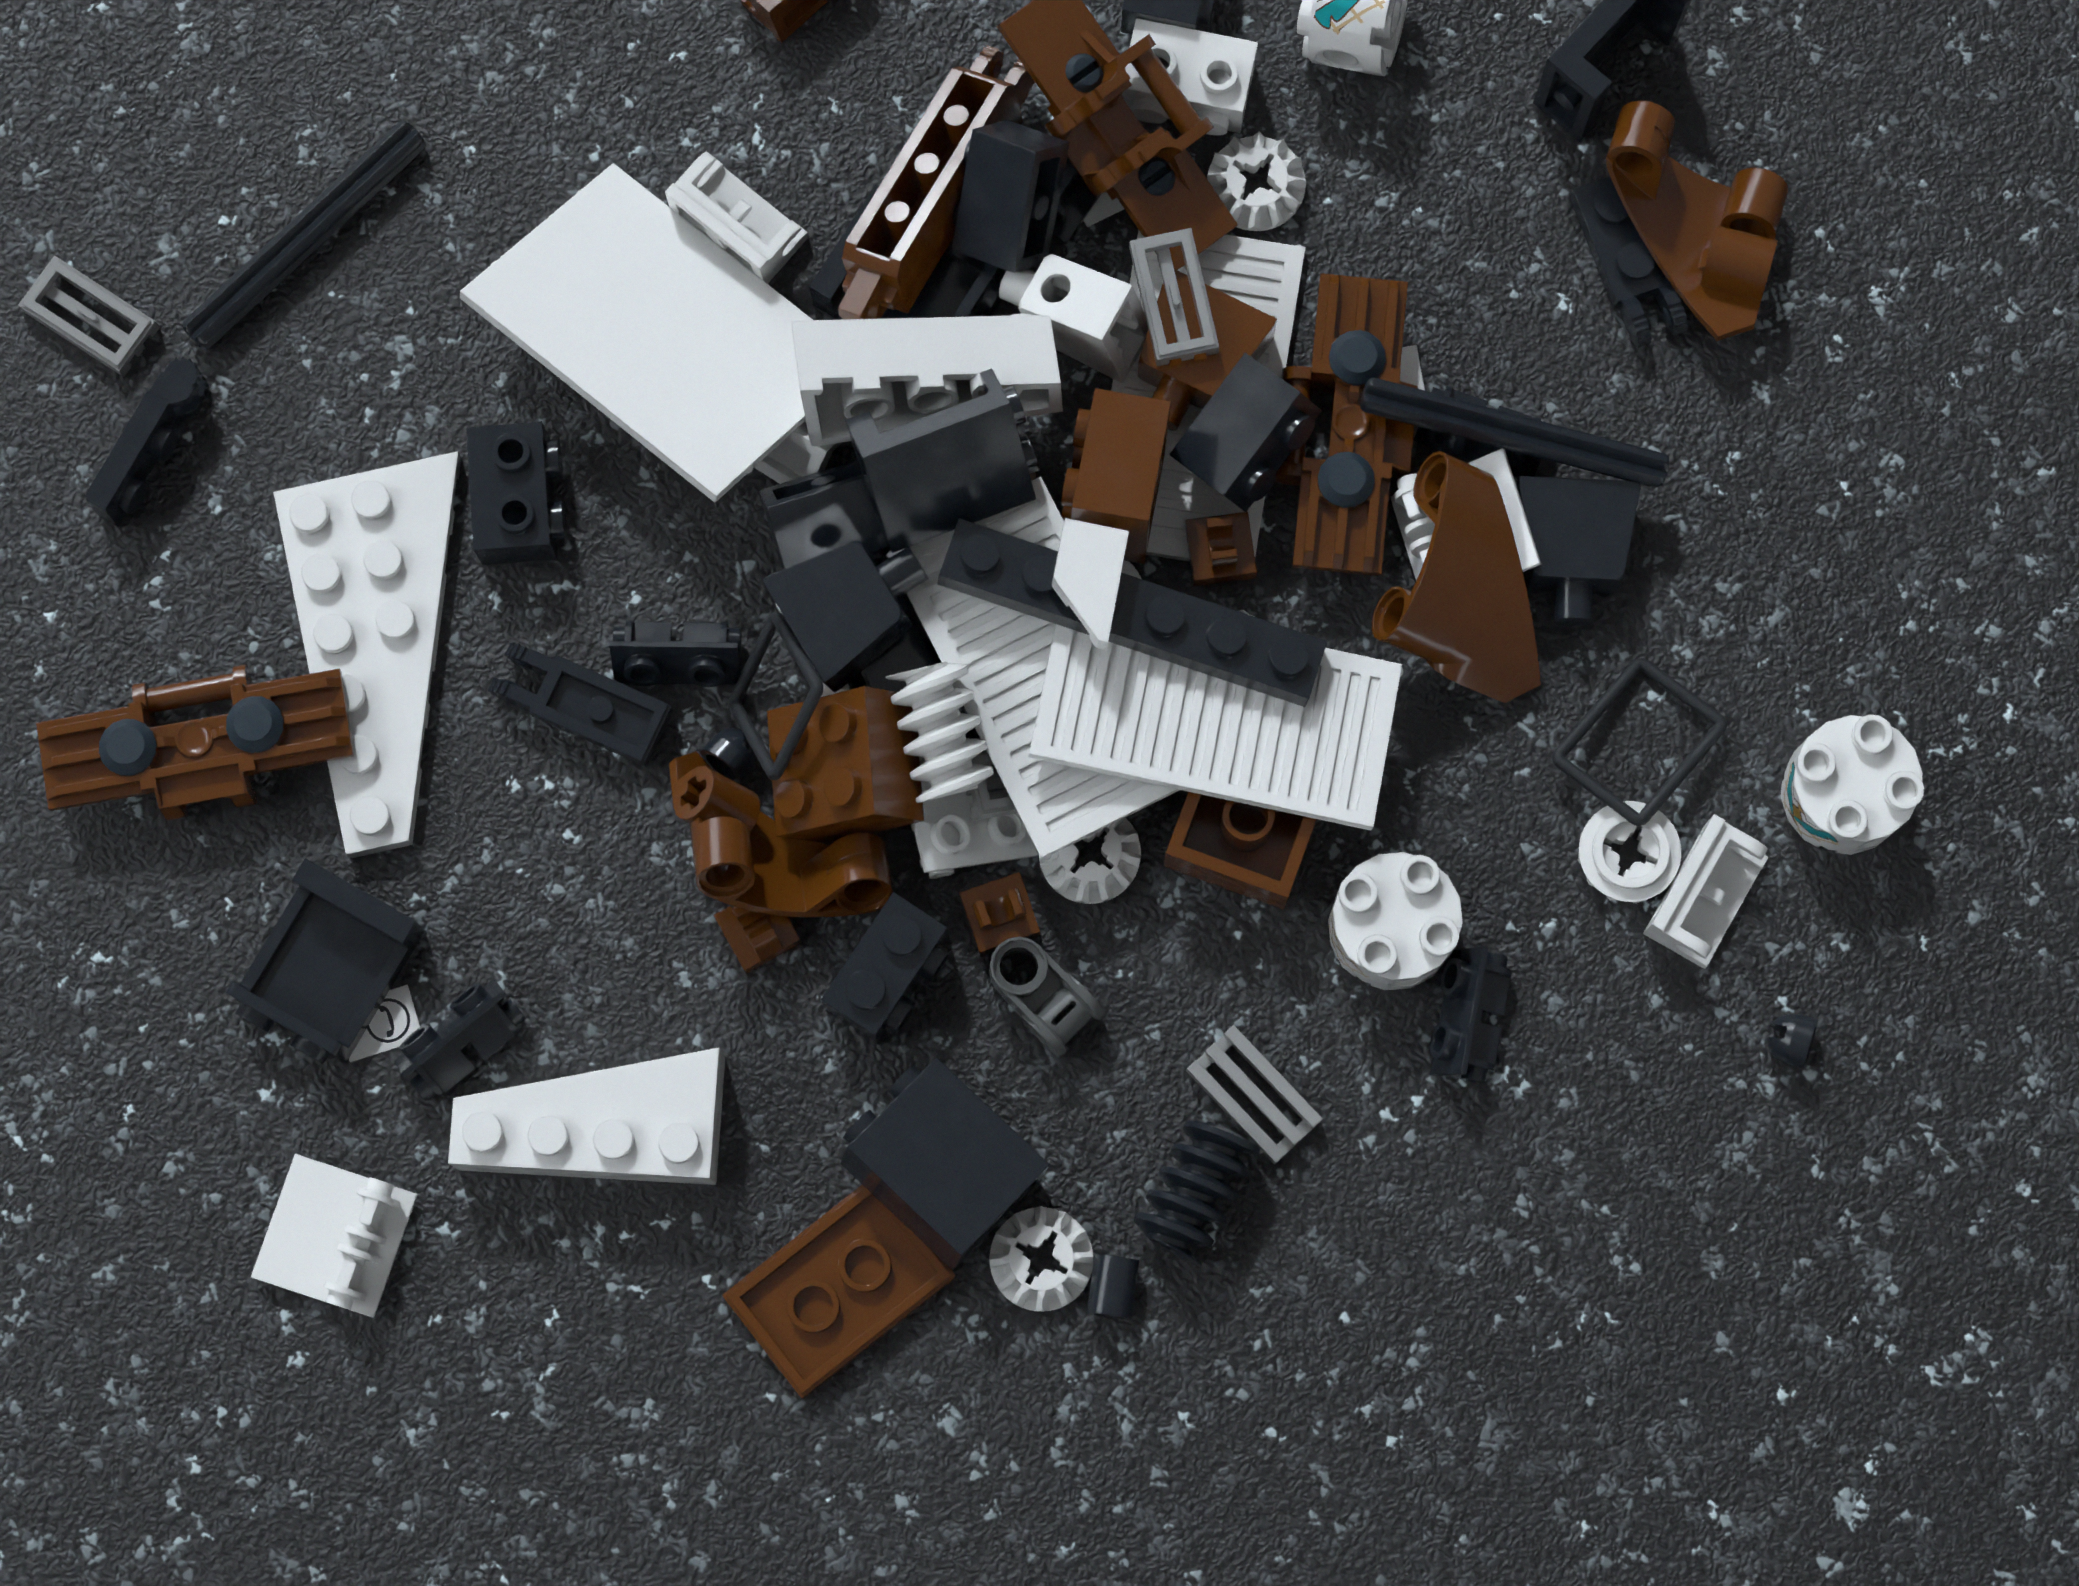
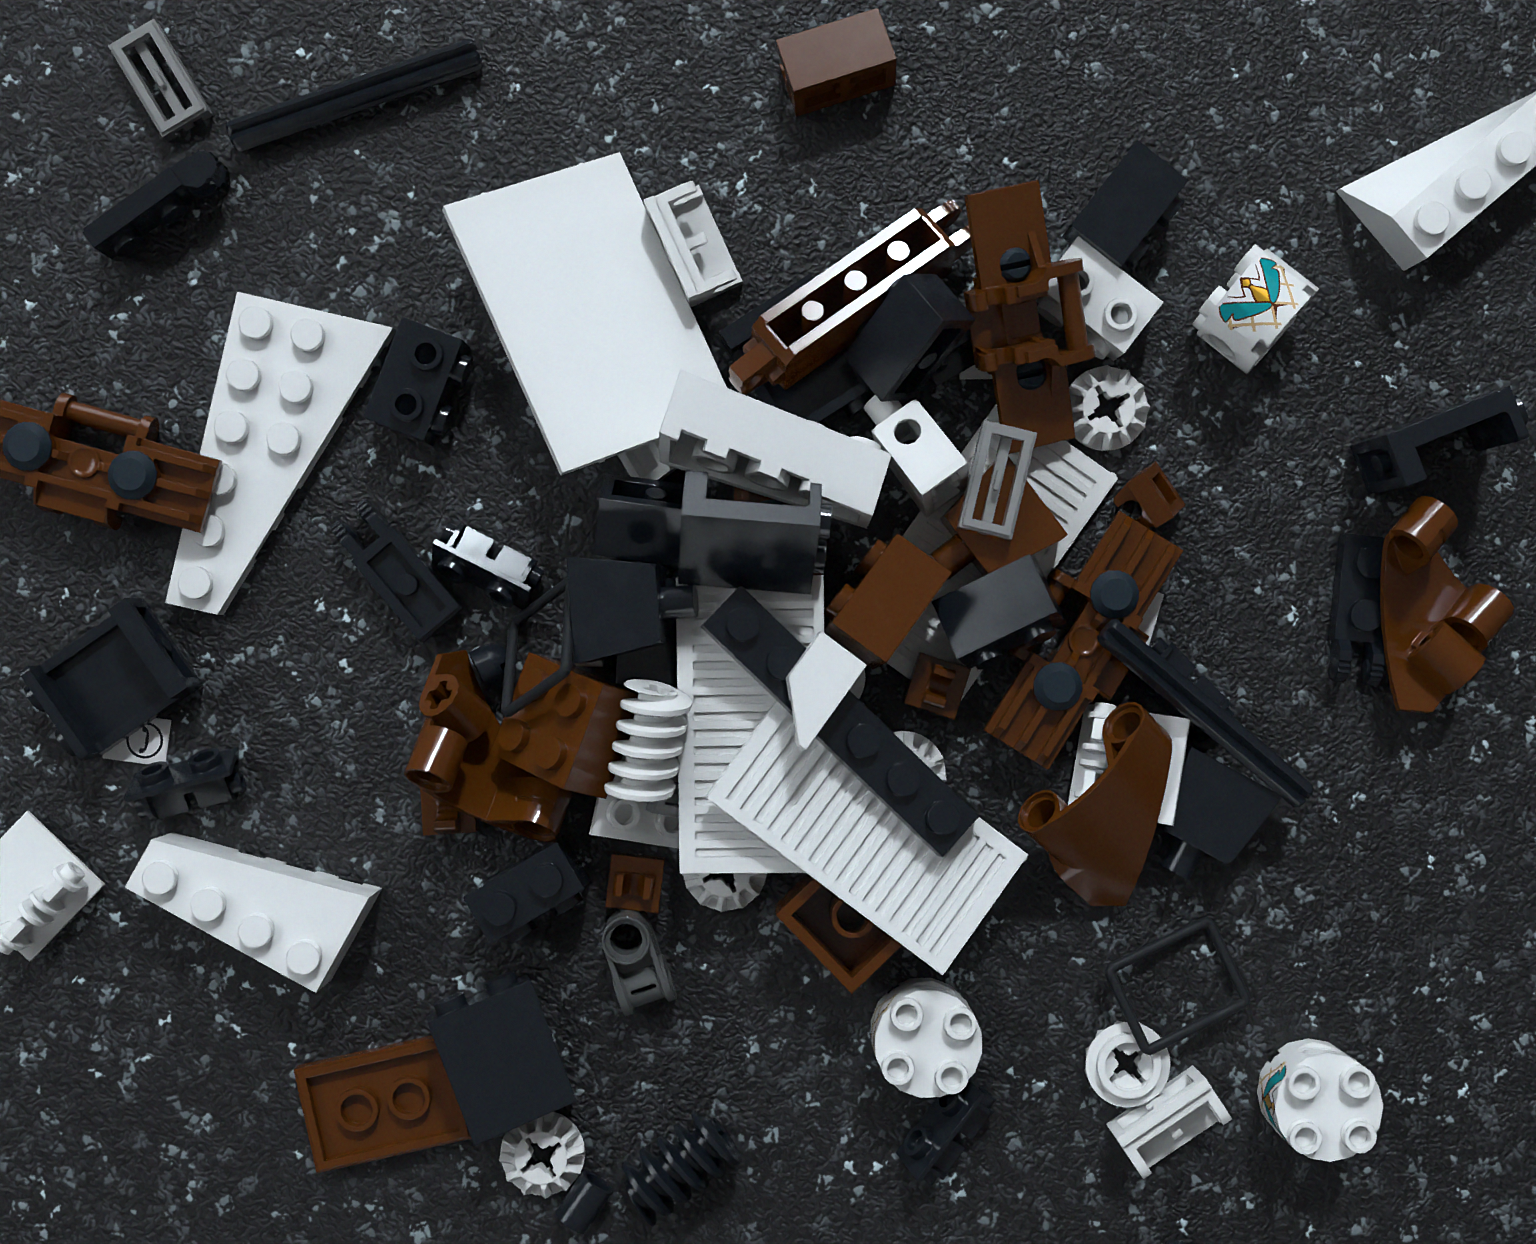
camera: 25 degrees right, 10 degrees up
light grey tile [1186,1025,1323,1165] -> none
none -> reddish brown tile [1113,461,1185,528]

